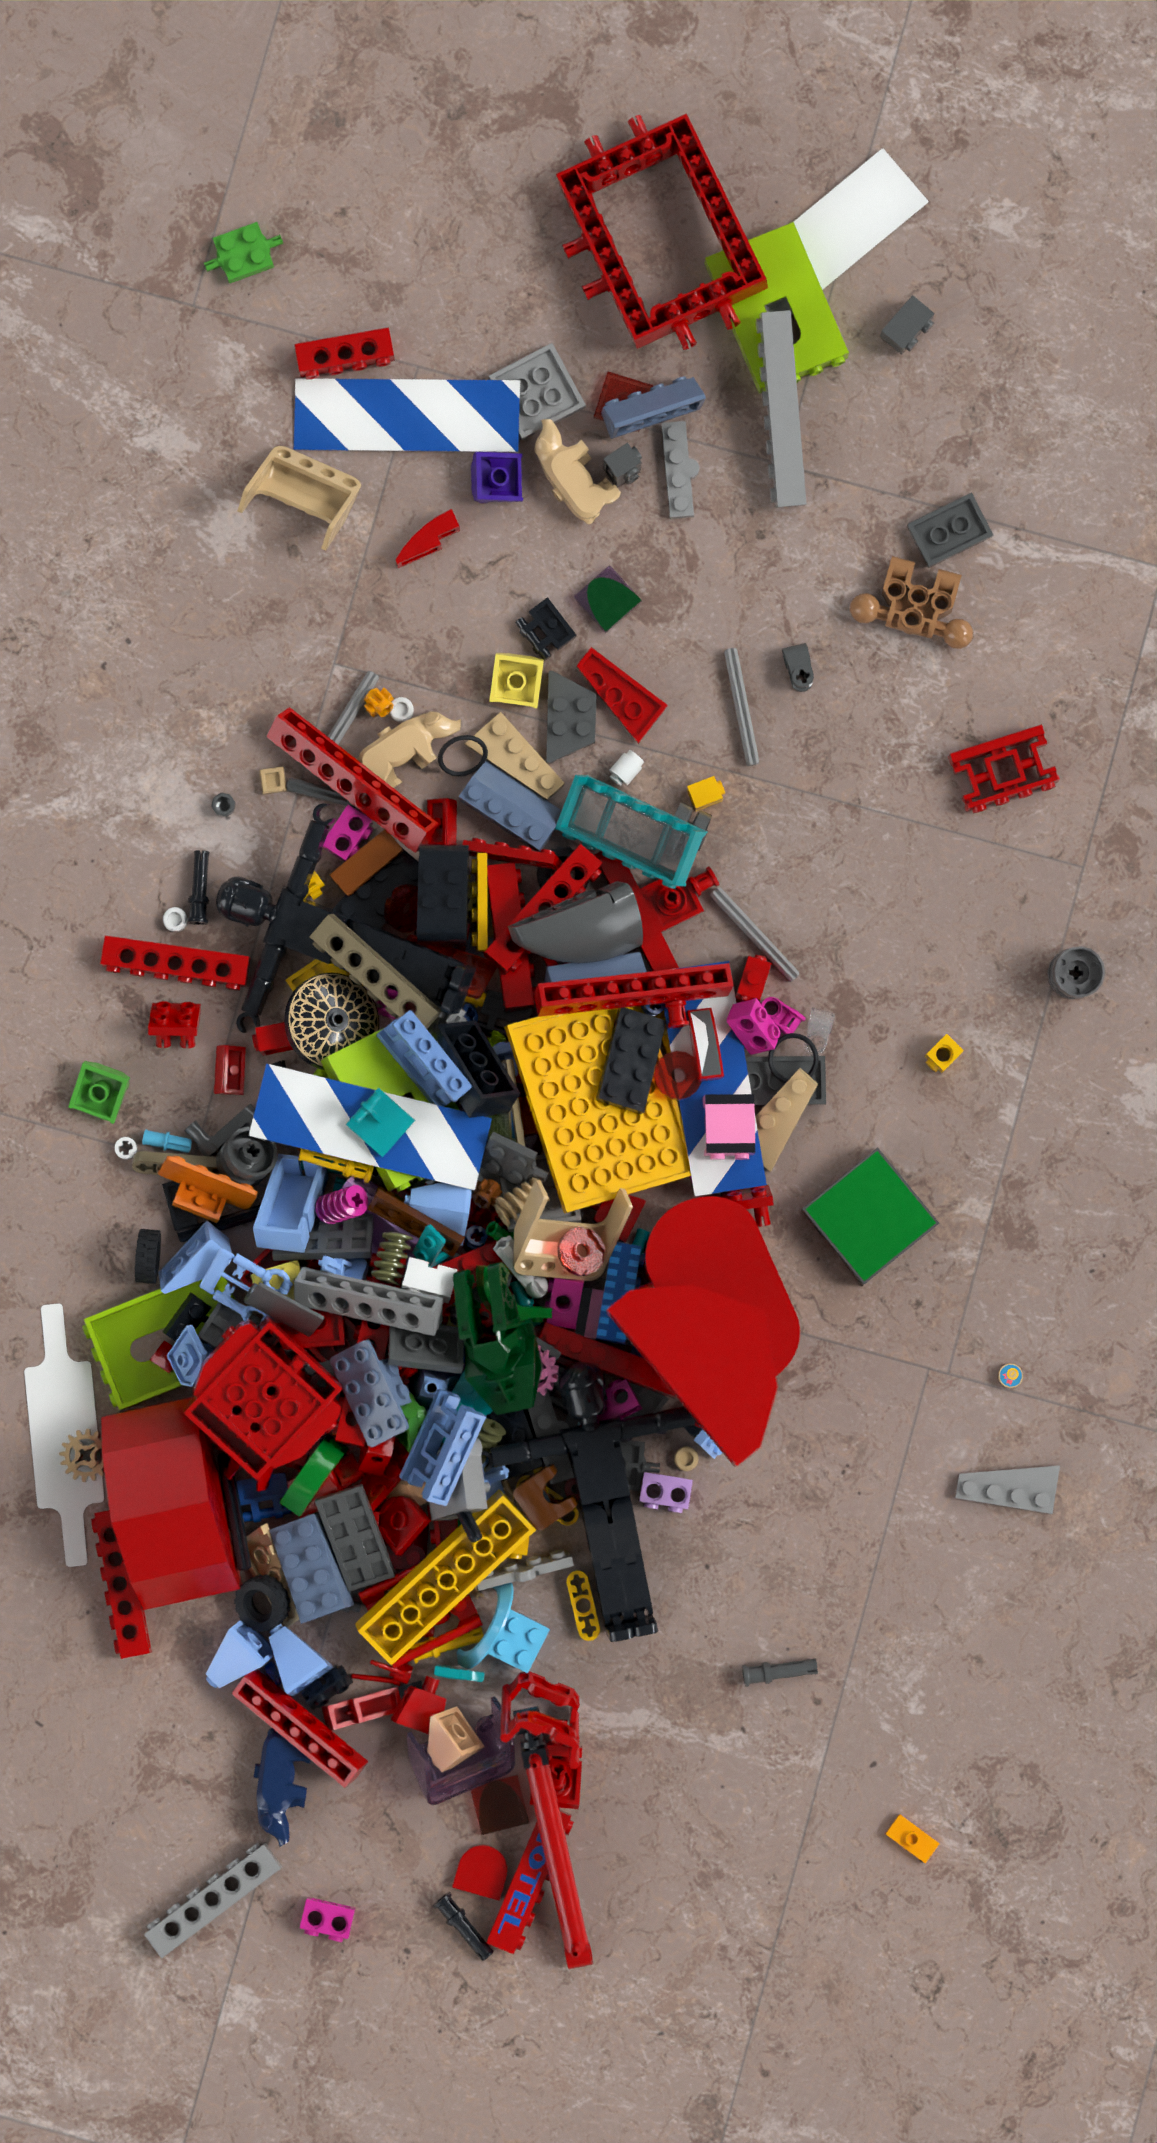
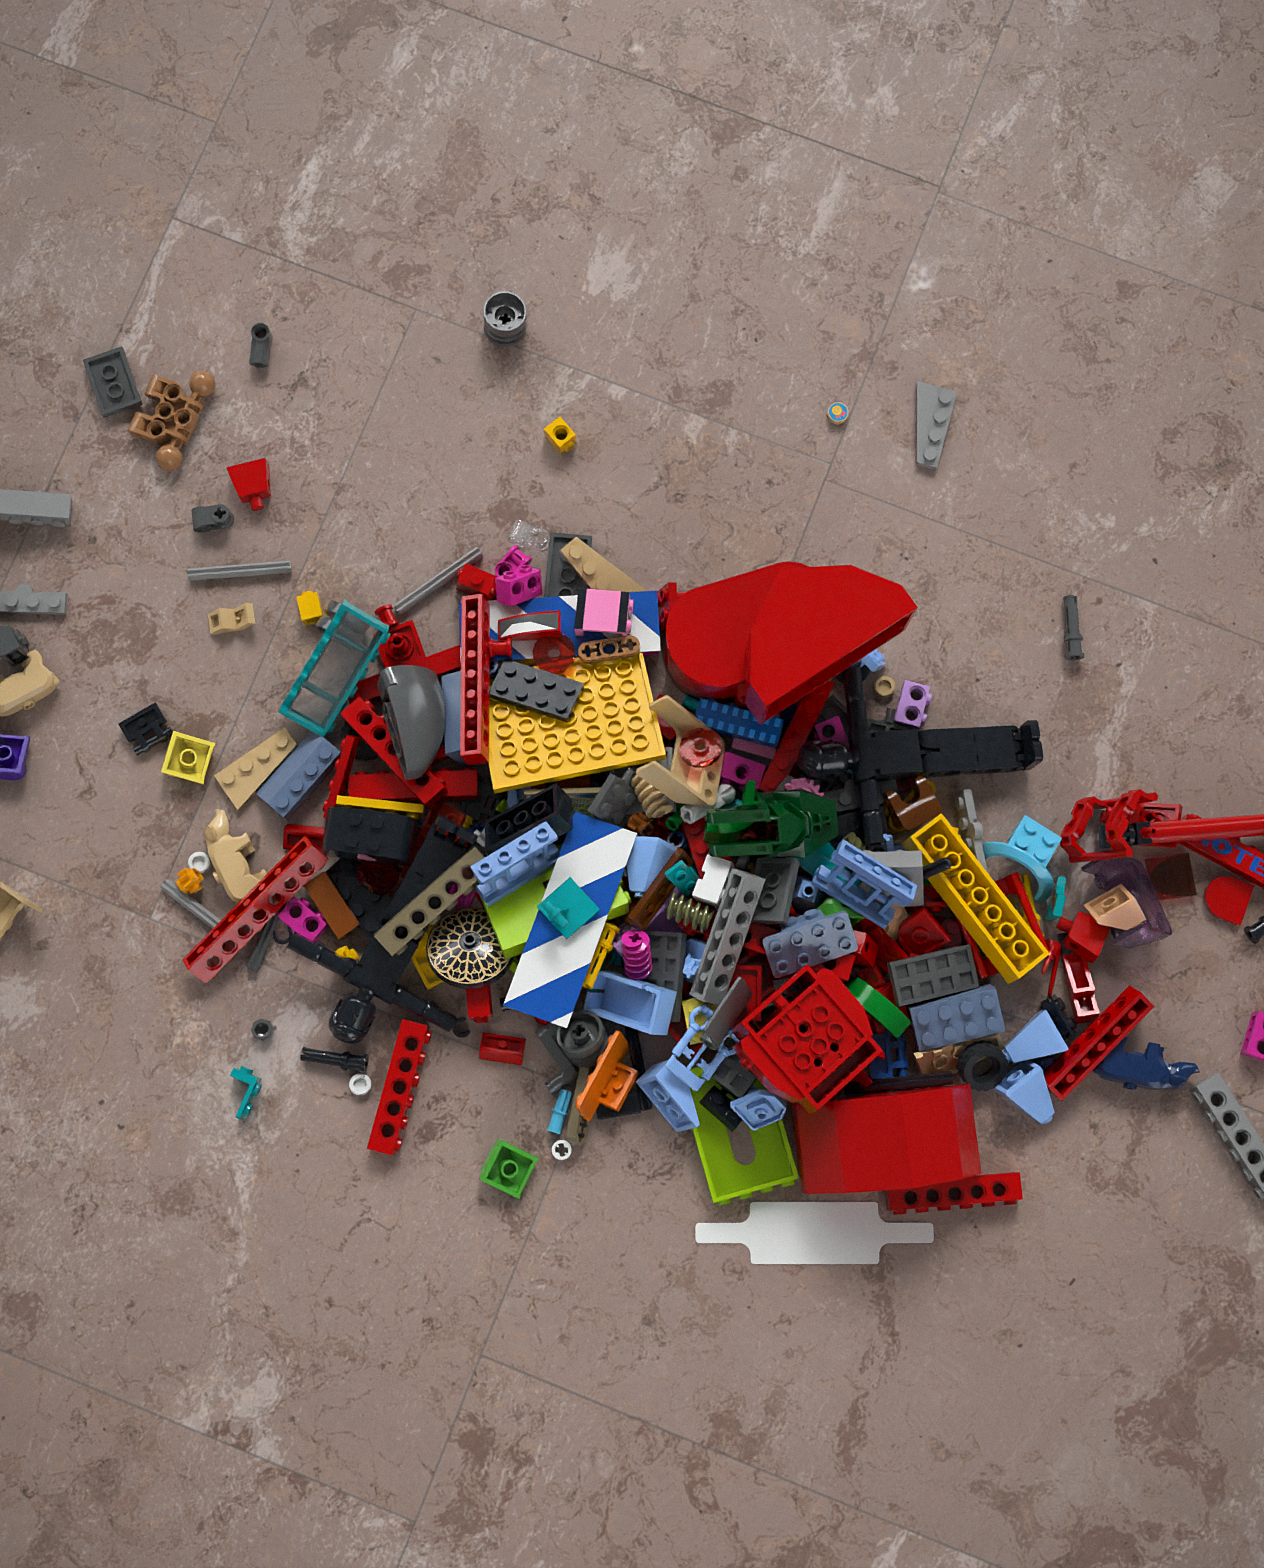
camera: 85 degrees left, 5 degrees down
tan gear [59,1429,105,1482] -> none
black tyre [135,1229,161,1284] -> none
red plate [148,1001,201,1048] -> none
red slope [150,1340,173,1374] -> none
tan tile [259,767,287,795] -> none
red slope [395,509,460,568] -> none
black tyre [438,735,488,776] -> none
dark grey wing [546,671,596,764] -> none
yellow beam [567,1570,600,1641] -> none
dark green tile [574,565,642,633] -> none
red wing [577,647,668,744] -> none
white brick [609,750,644,786] -> none
black tyre [768,1033,819,1083] -> none
green tile [801,1148,939,1286] -> none
light orange plate [885,1814,940,1864] -> none
red fence [948,724,1060,814] -> none
none -> tan slope [208,603,255,634]
none -> red torso [226,458,271,511]
none -> teal bracket [230,1066,262,1119]
none -> dark grey piece [249,323,273,368]
none -> medium nougat beam [578,635,640,664]

